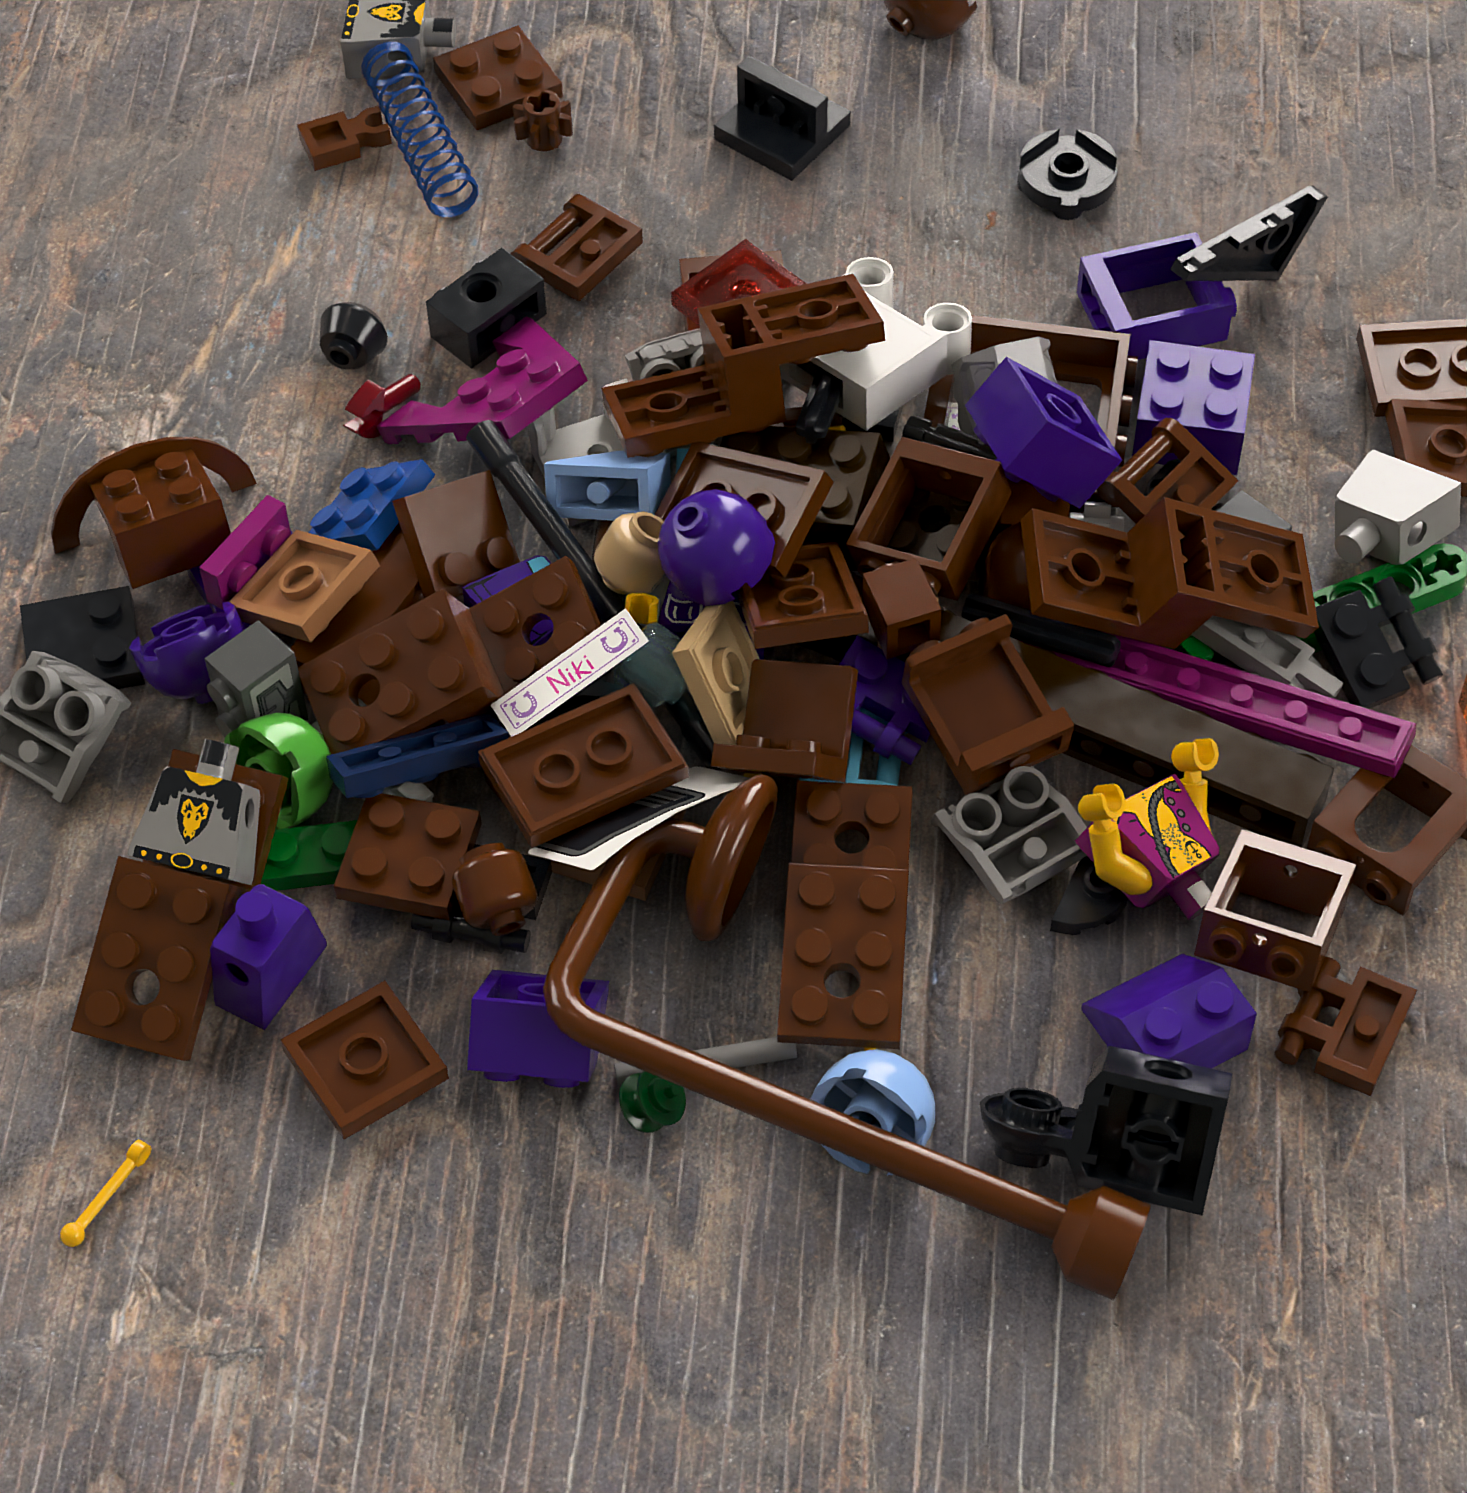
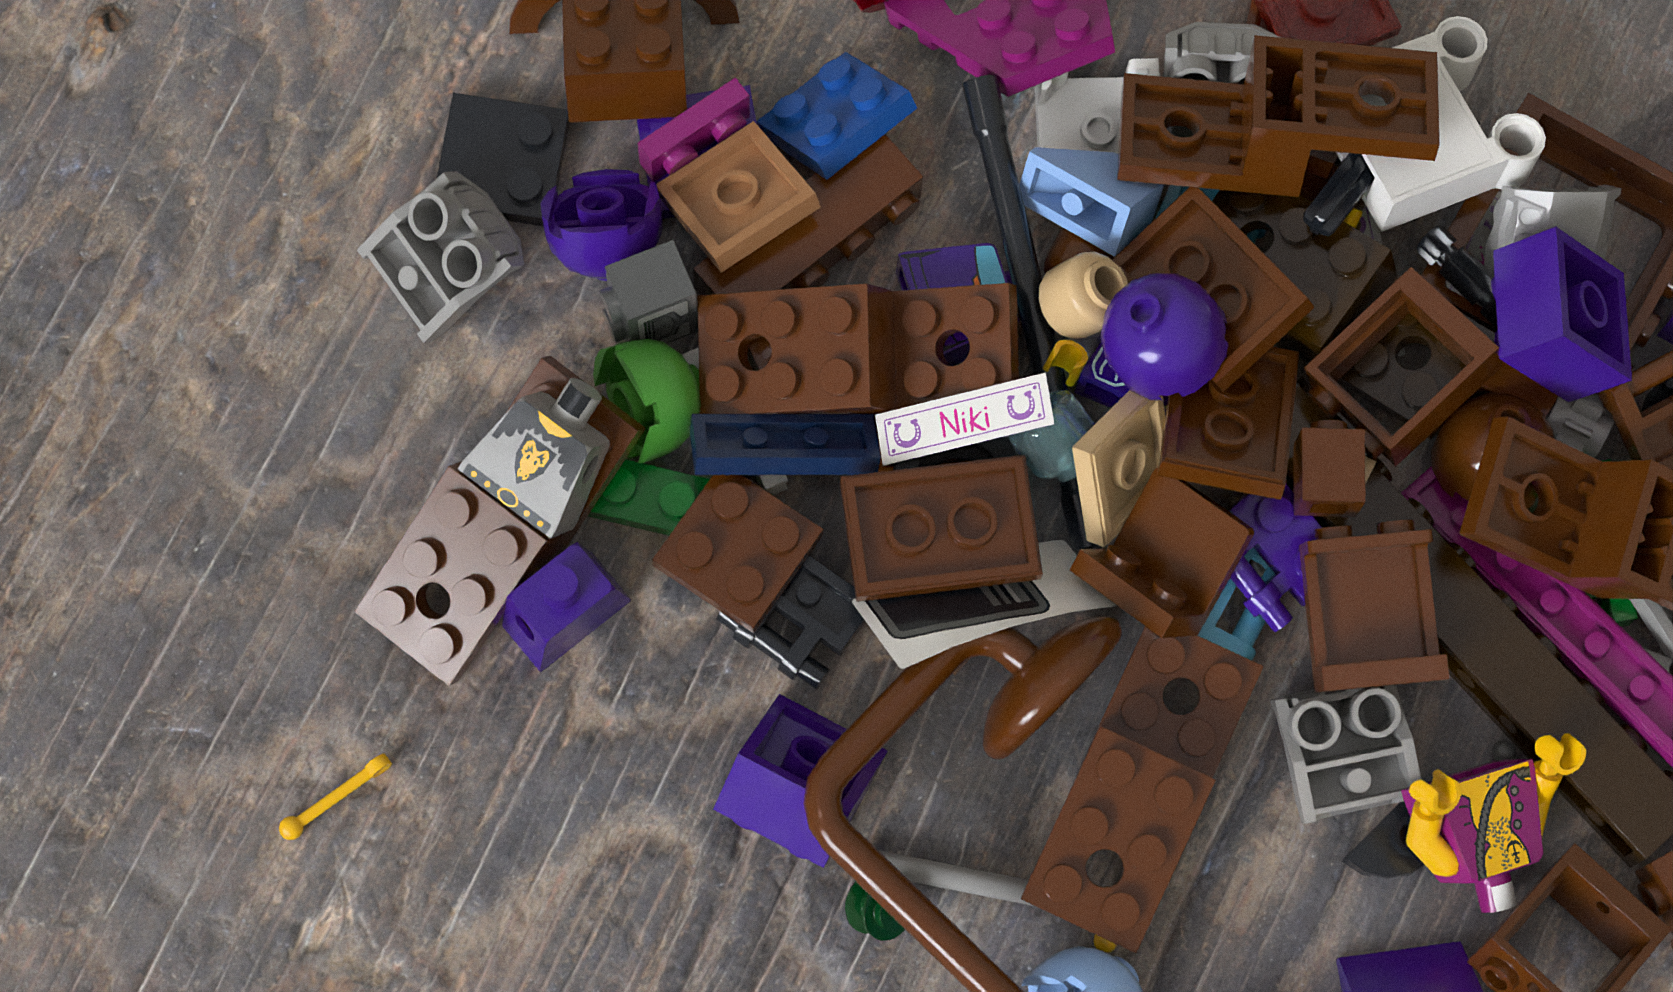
camera: 15 degrees right, 20 degrees up
reddish brown plate [280,980,449,1140] -> none
reddish brown plate [392,470,520,598] -> none
reddish brown head [452,842,538,936] -> none
black axle [961,593,1121,667] -> none

